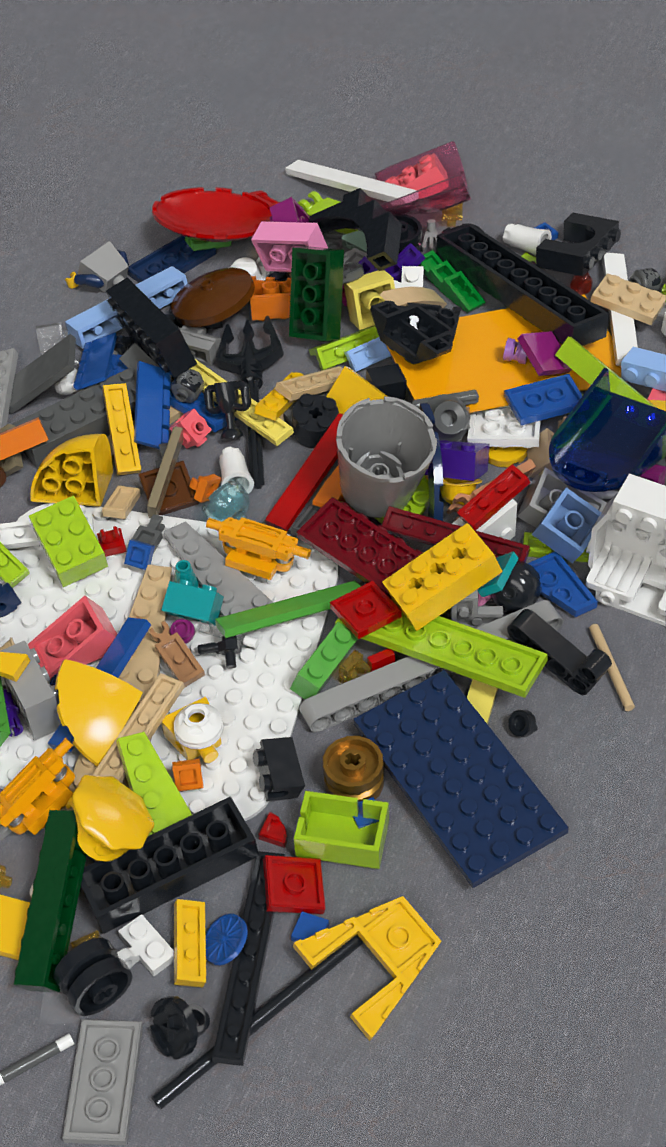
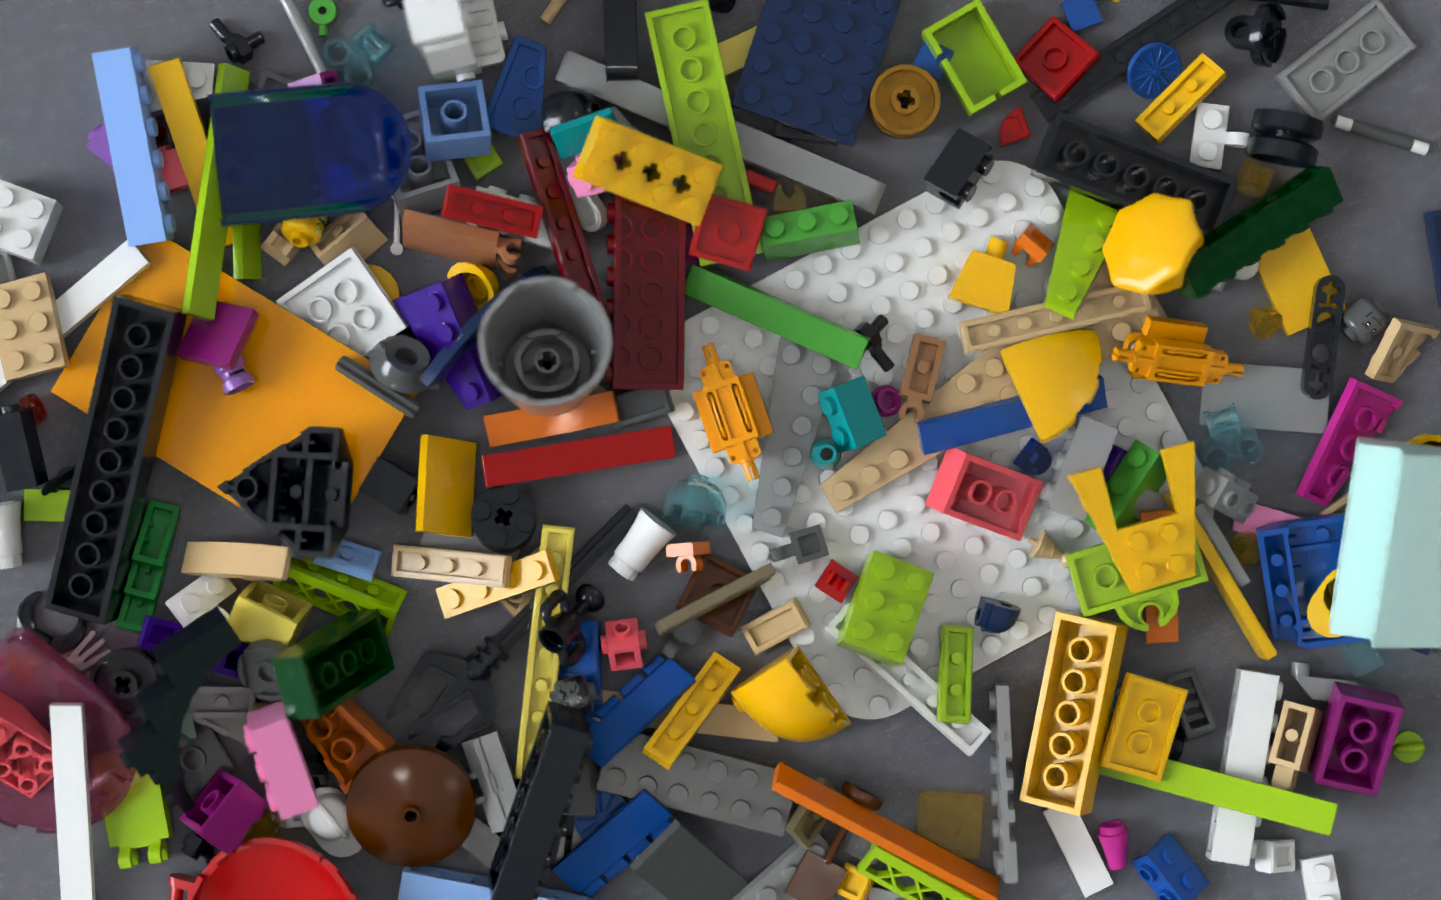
camera: 135 degrees left, 40 degrees up
blue tile [124,539,155,570] -> none
white piece [174,703,224,749] -> none
blue tile [504,374,587,426] -> none

